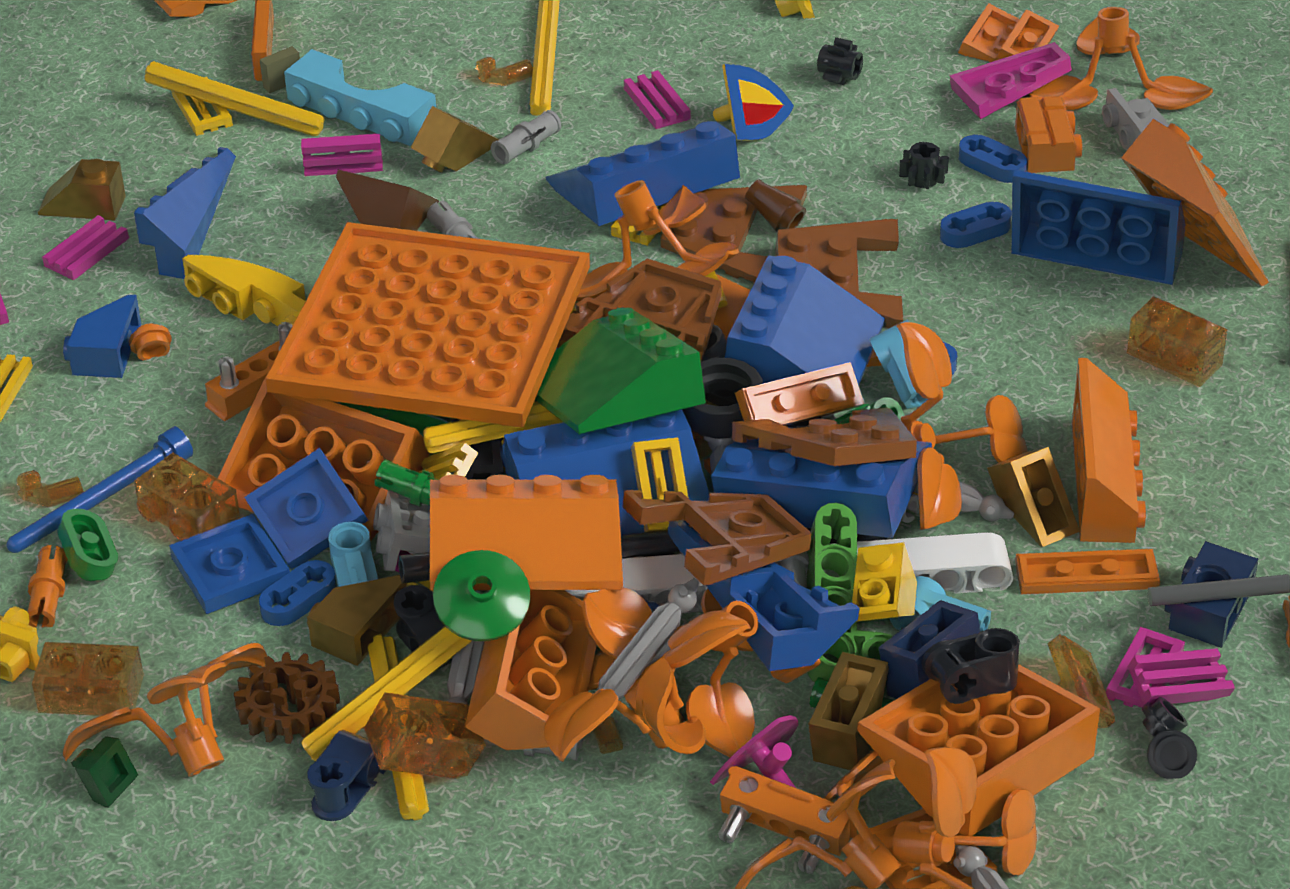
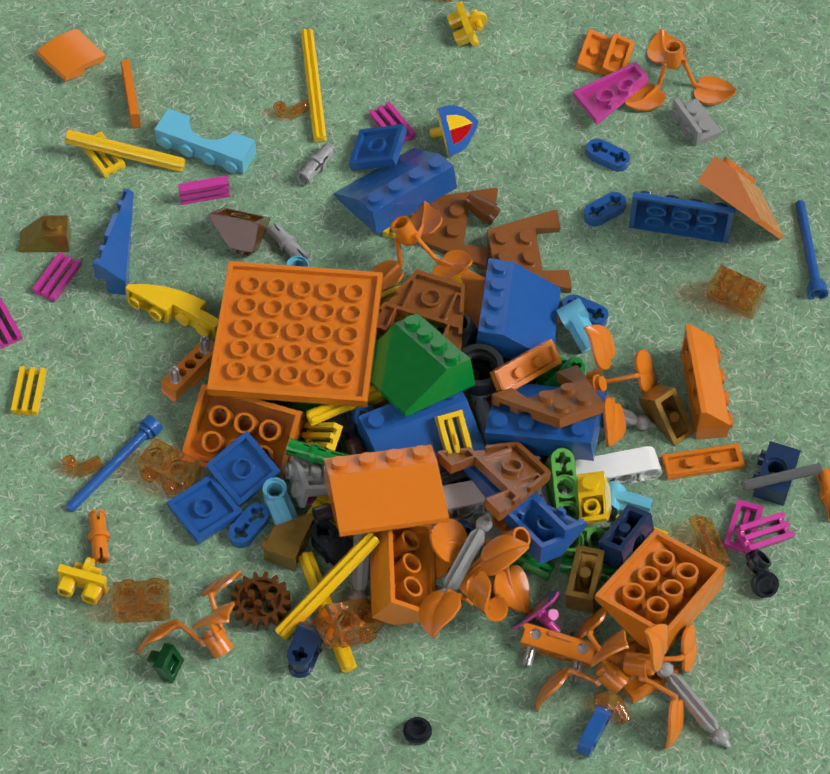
camera: 10 degrees left, 15 degrees up
green plate [57,509,118,582] -> none
blue slope [63,295,141,378] -> none
orange plate [129,323,172,361] -> none
olive tile [260,46,300,93] -> none
pearl gold slope [411,106,499,173] -> none
green dish [433,550,530,642] -> none
black gear [817,37,863,86] -> none
black gear [899,142,949,189] -> none
black piece [921,628,1020,704] -> none
orange brick [1015,96,1082,173] -> none
none -> blue plate [349,124,407,171]
none -> green axle [512,552,555,581]

